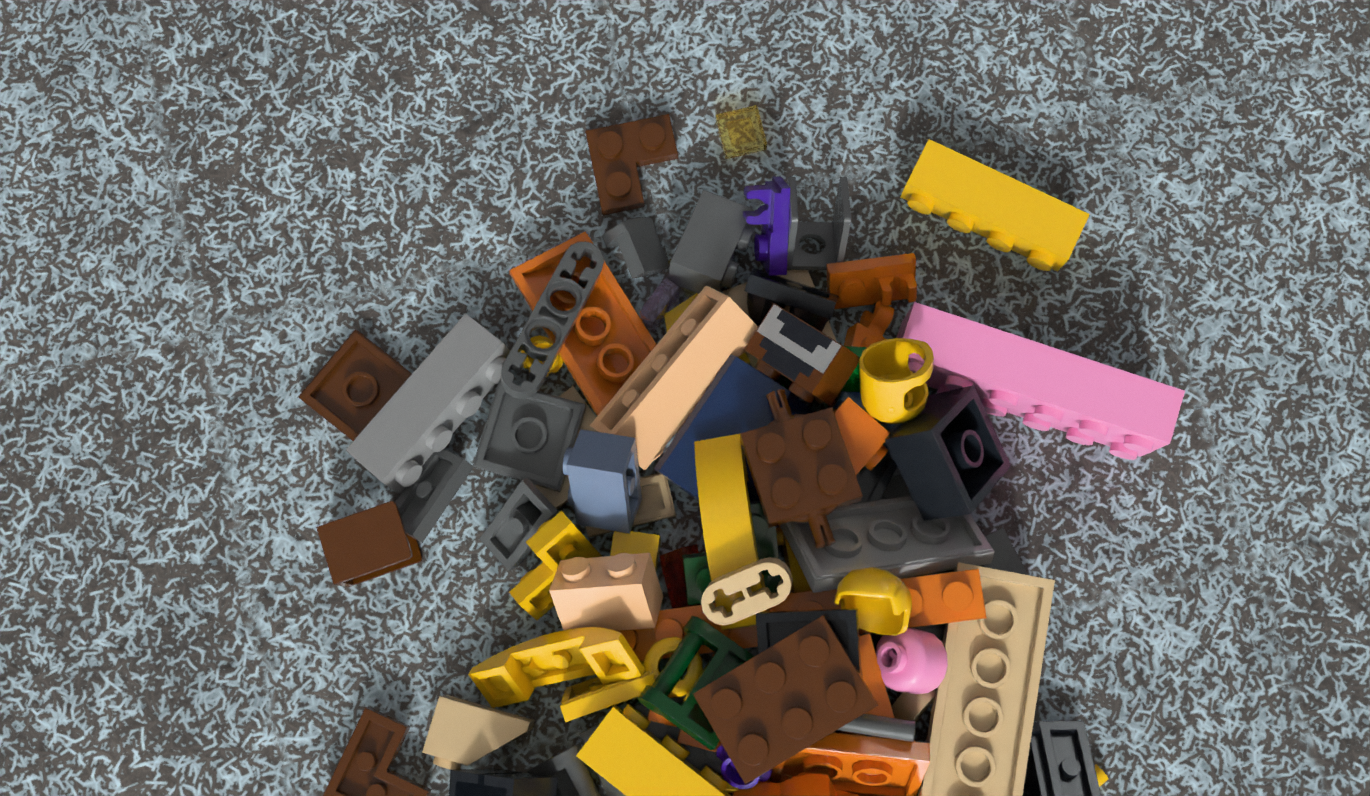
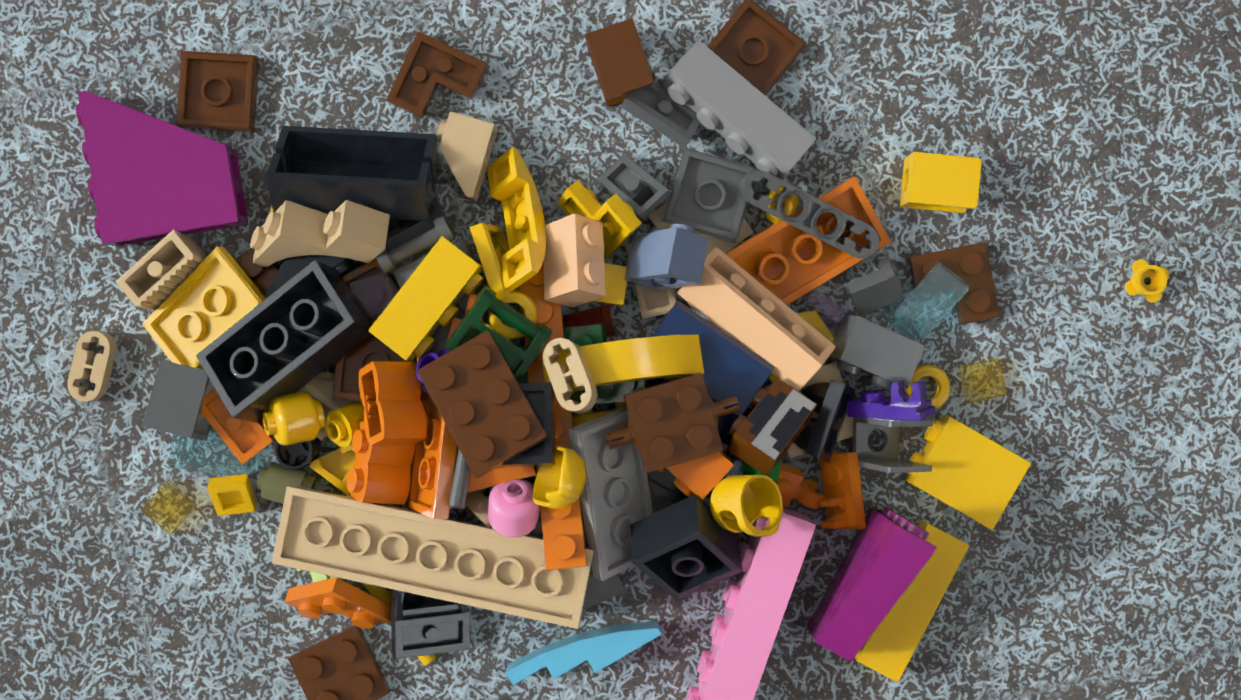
camera: 85 degrees right, 10 degrees up
none -> medium azure slope [505,621,662,685]
none -> magenta slope [806,507,937,661]
none -> clear light blue tile [888,262,969,343]
none -> yellow piece [900,152,982,213]
none -> yellow piece [904,364,951,409]
none -> yellow brick [905,415,1031,530]

